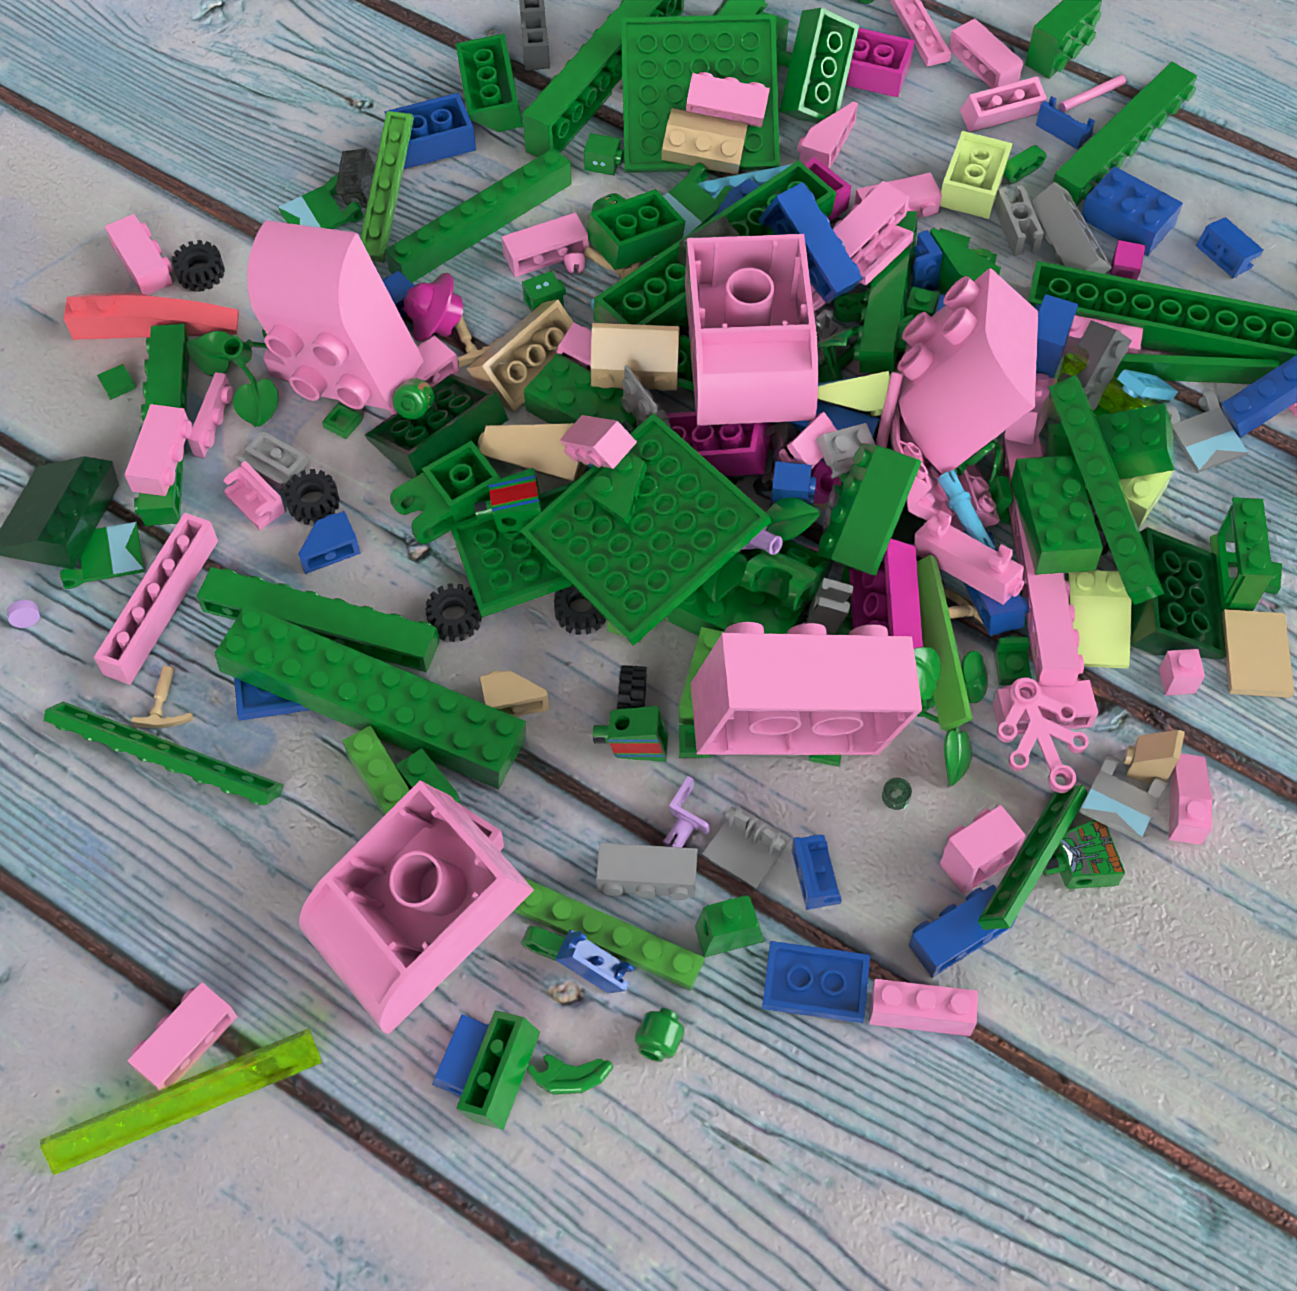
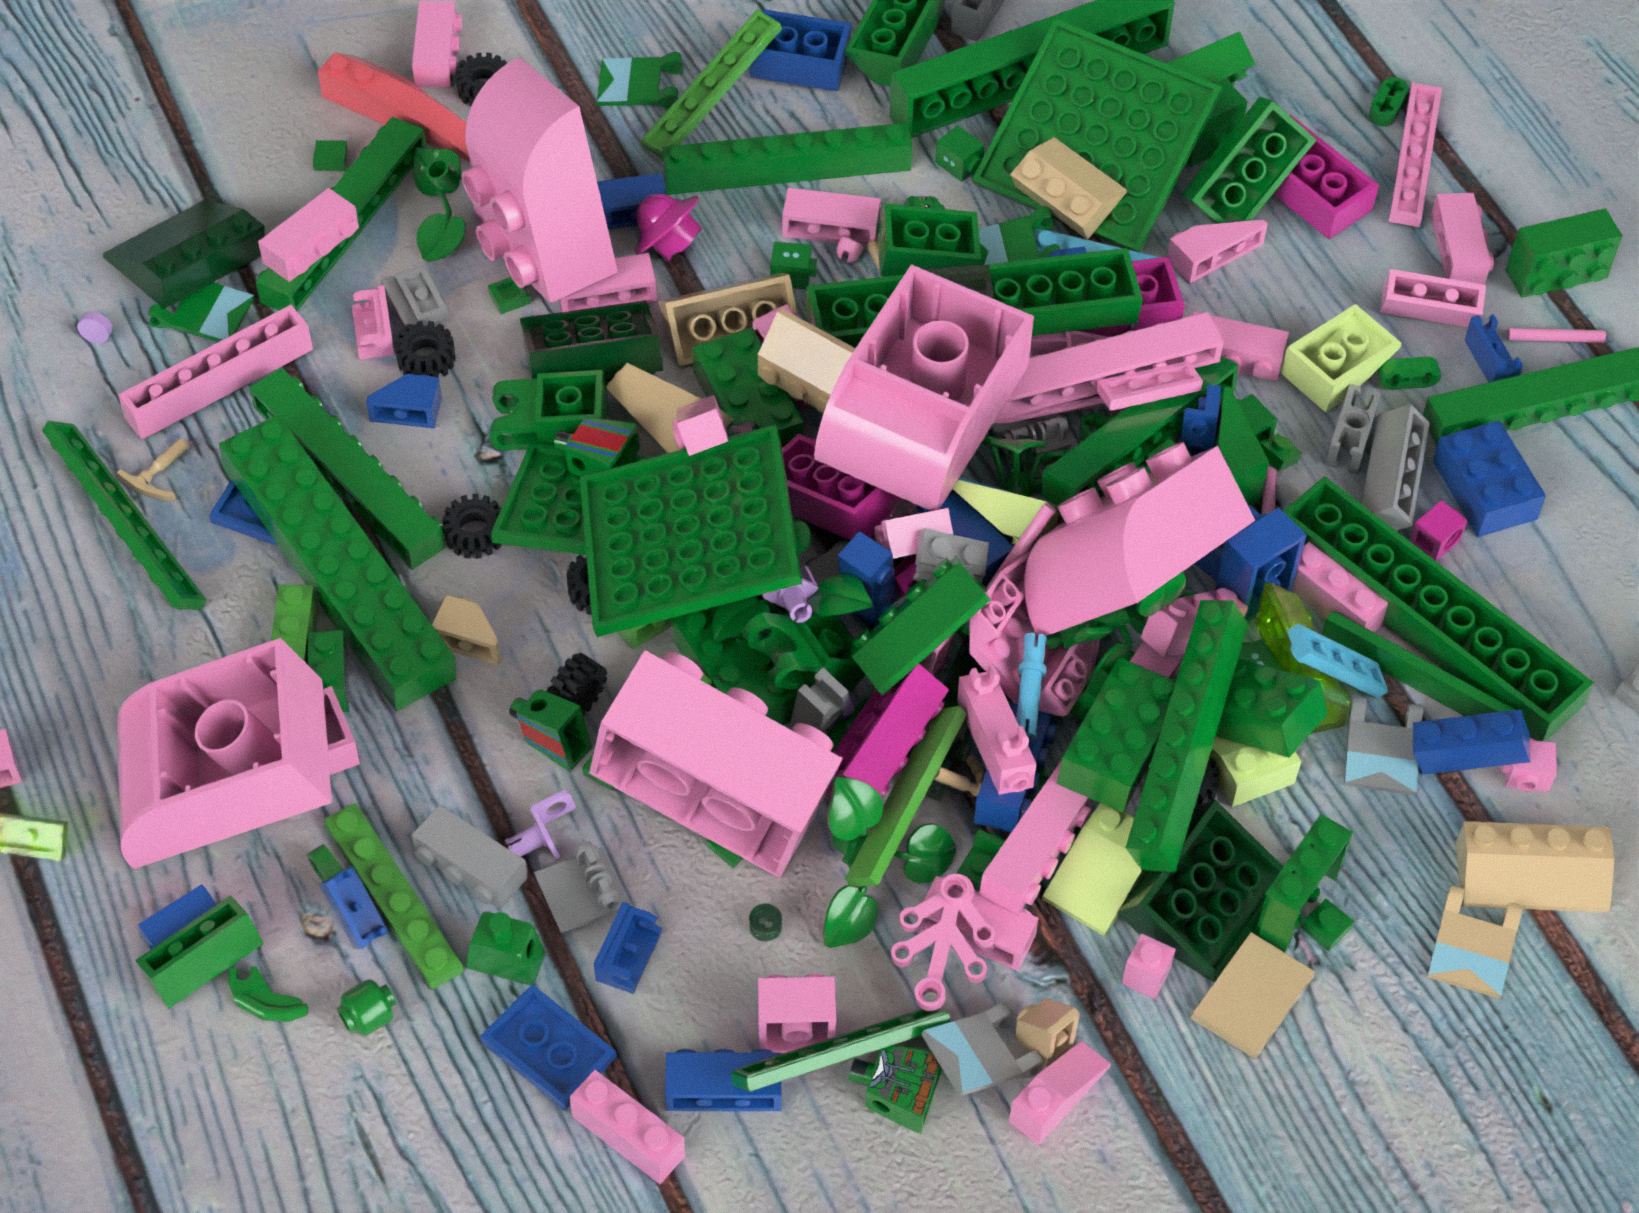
camera: 30 degrees right, 5 degrees down
bright pink plate [188,372,233,458] -> none
clear smoke hinge [335,148,375,208] -> none
green head [392,378,434,420] -> none
tan piece [455,316,501,368] -> none
green wing [583,451,647,525] -> none
light grey hinge [621,365,671,427] -> none
bright pink brick [686,72,770,128] -> none
blue wedge [758,182,863,303] -> none
dark grey arch [1049,320,1132,411] -> none
blue hinge [1196,217,1264,279] -> none

